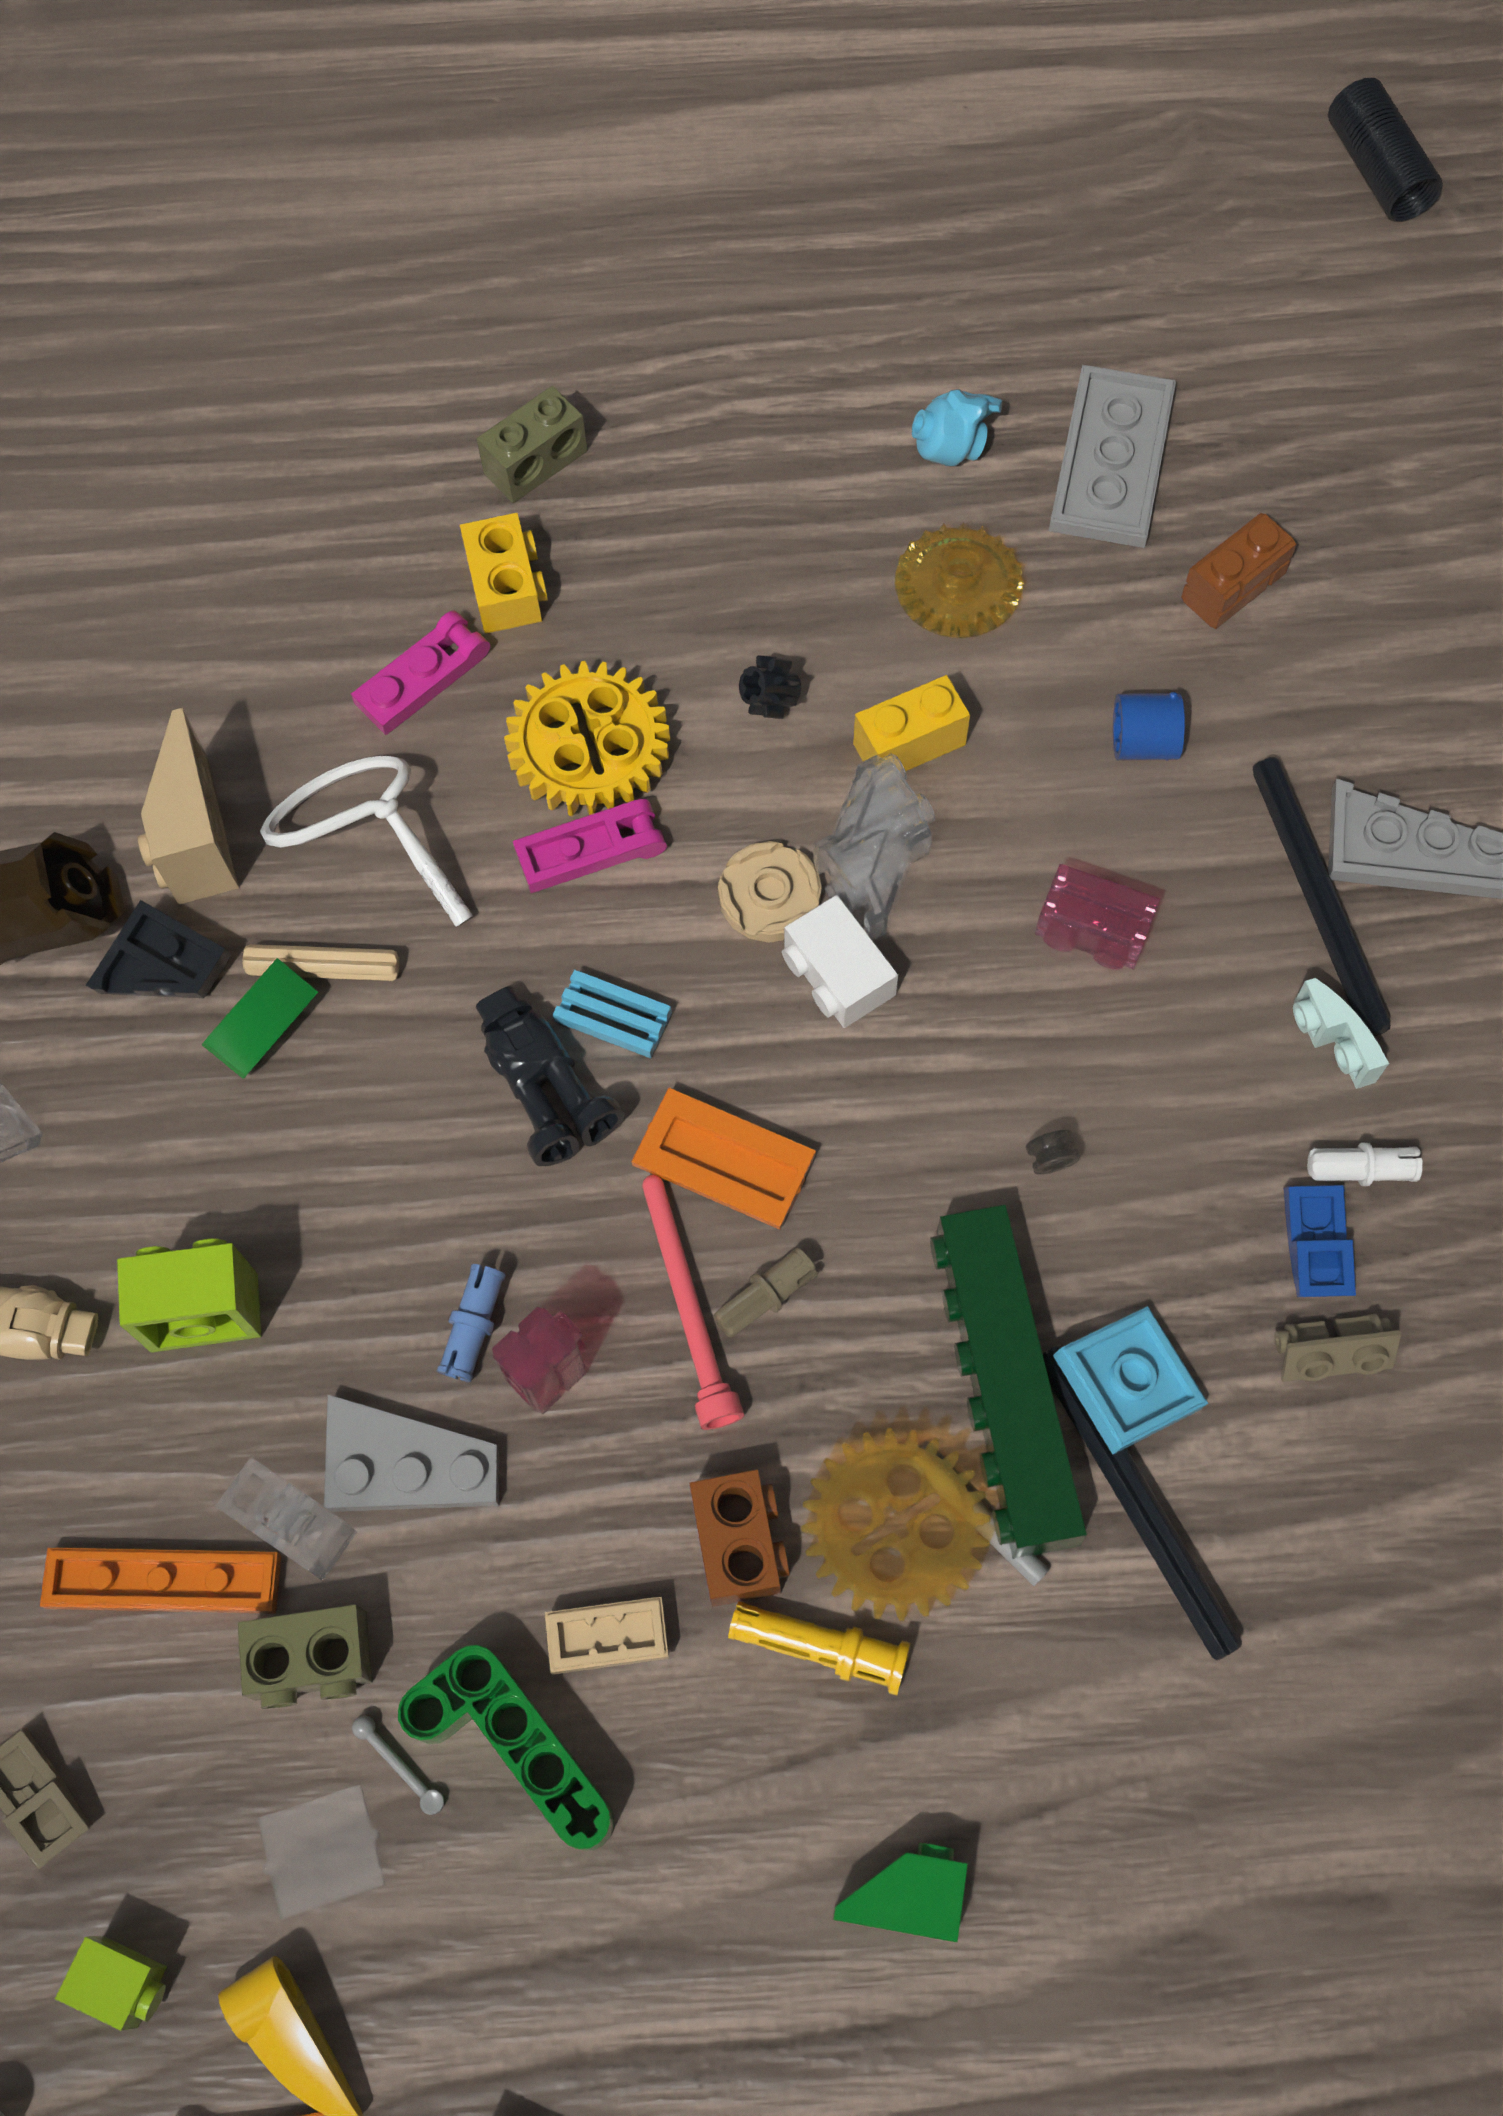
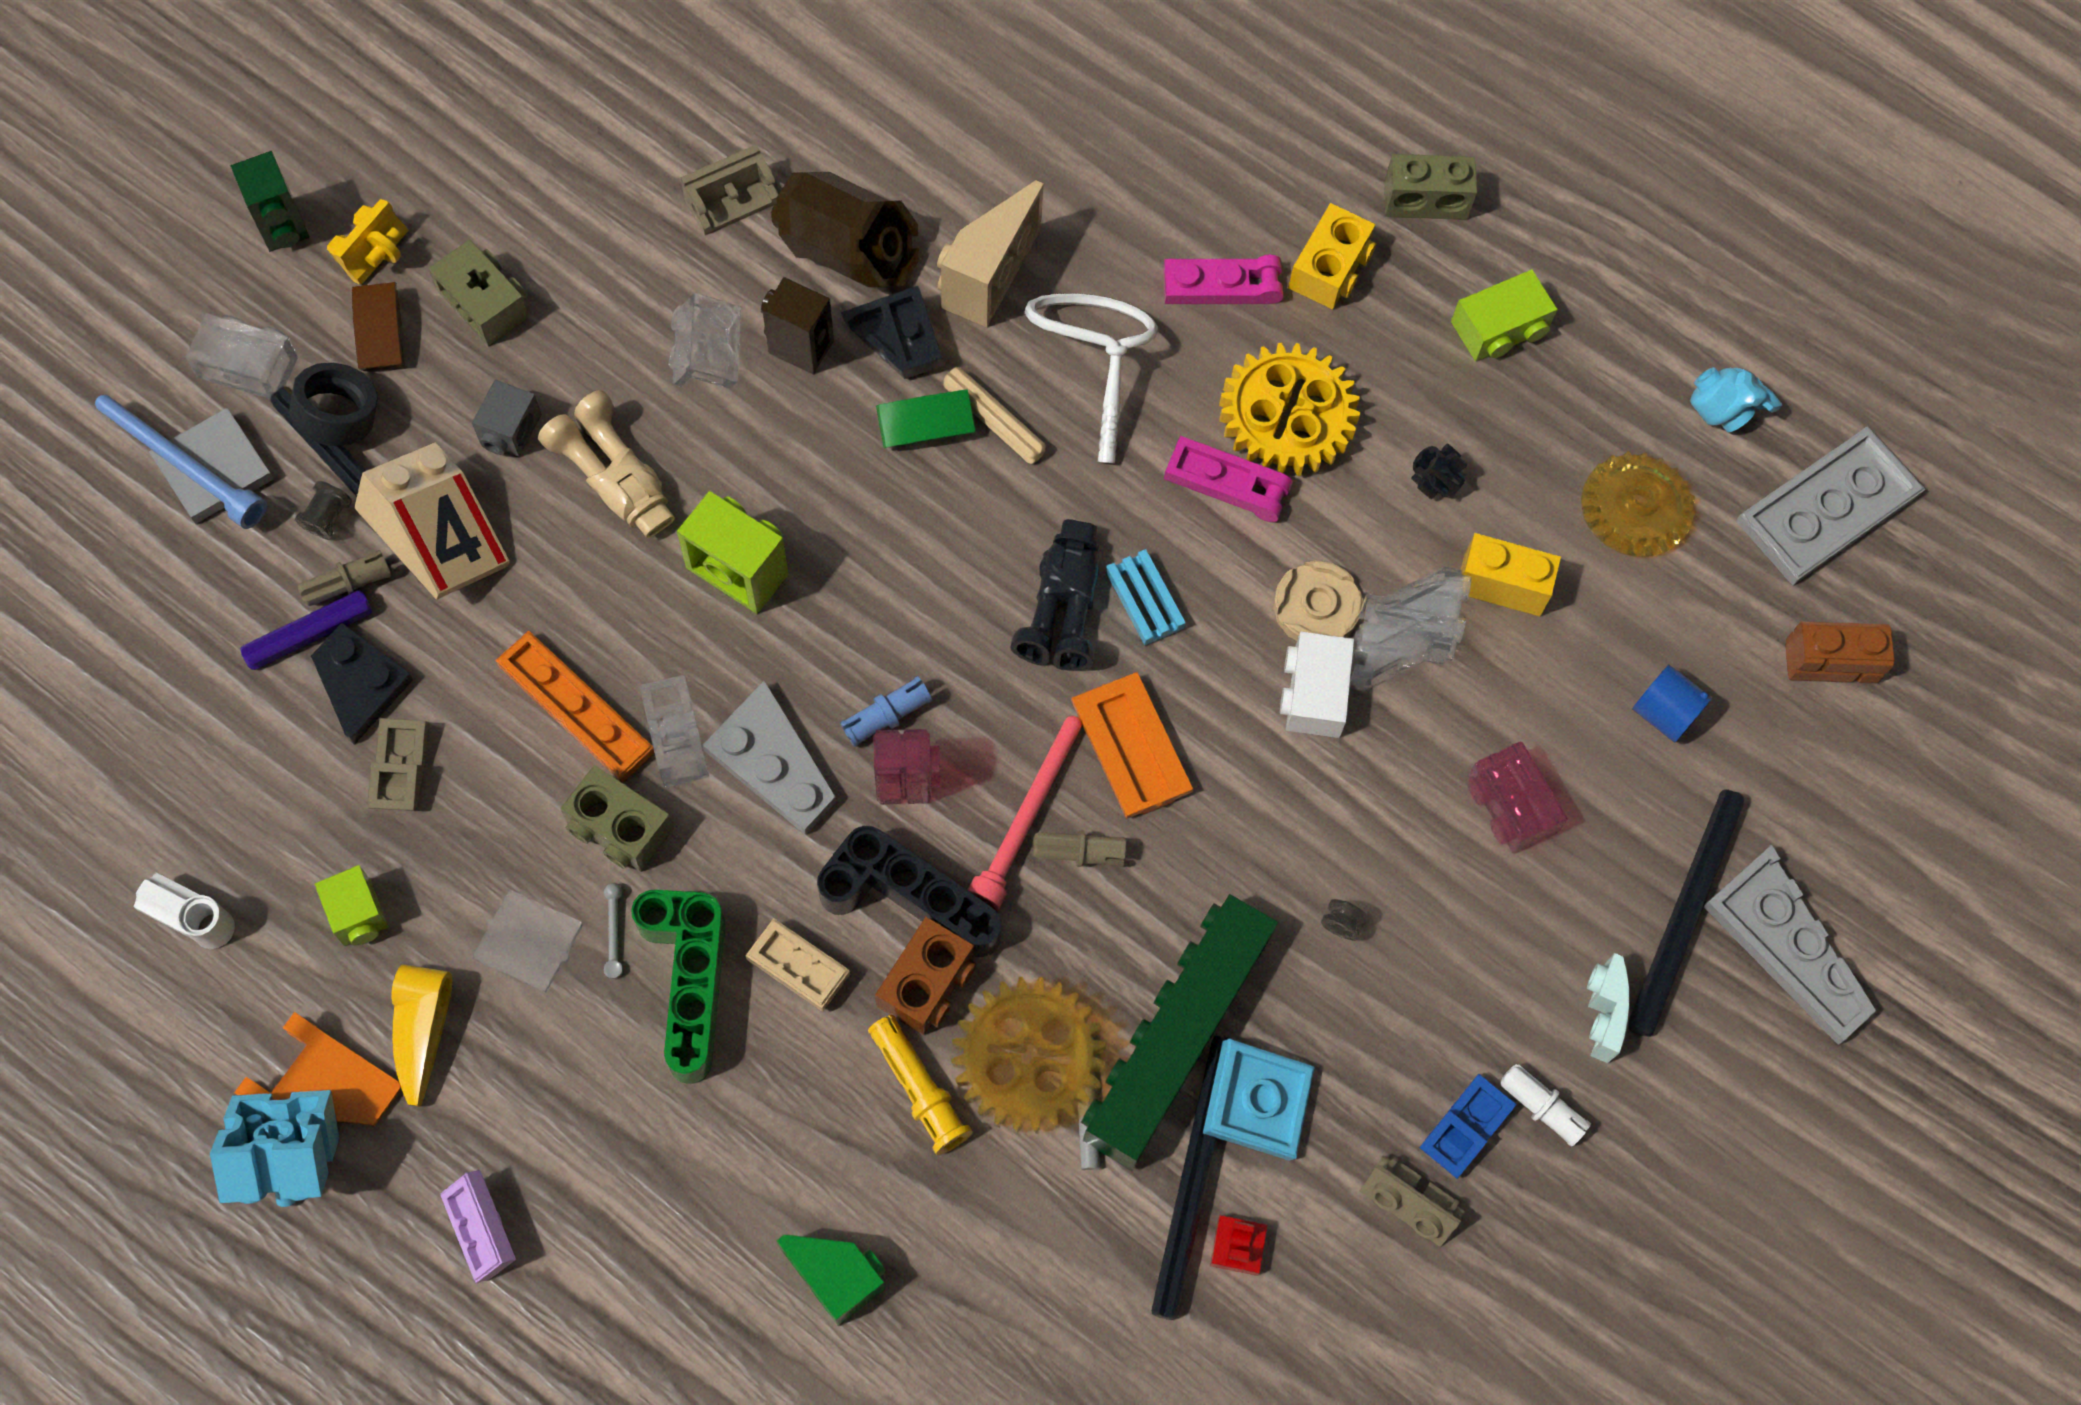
camera: 35 degrees right, 0 degrees up
none -> dark brown brick [761,277,834,375]
none -> black beam [817,826,1001,957]
none -> red tile [1210,1215,1268,1276]
none -> lime brick [1451,269,1558,362]

